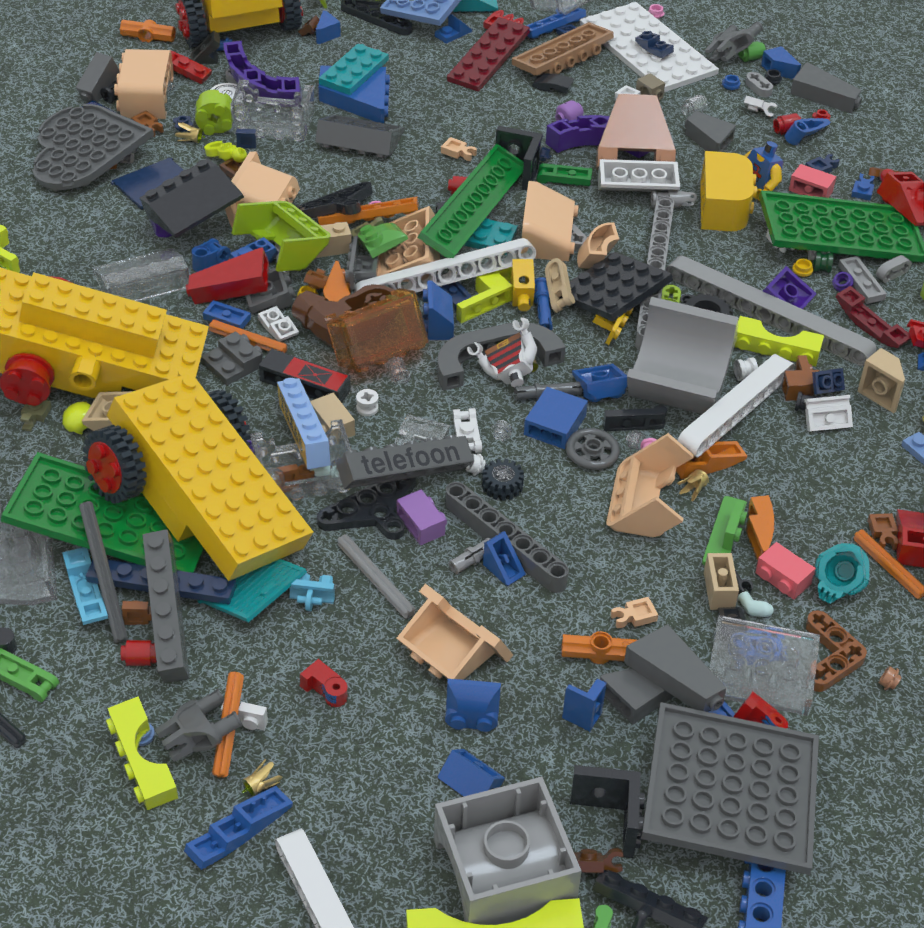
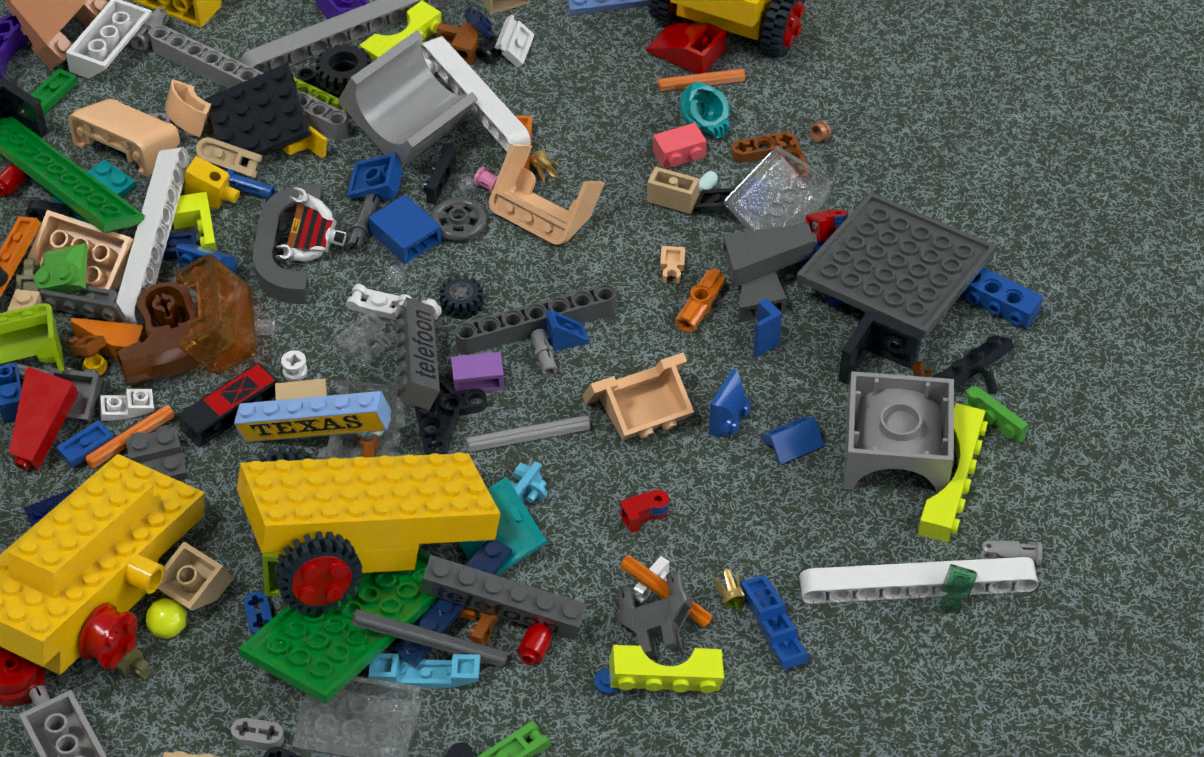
camera: 65 degrees left, 5 degrees up
bright green bracket [702,496,748,565] -> none
orange slope [745,495,774,560] -> none
dark orange plate [867,513,898,550] -> none

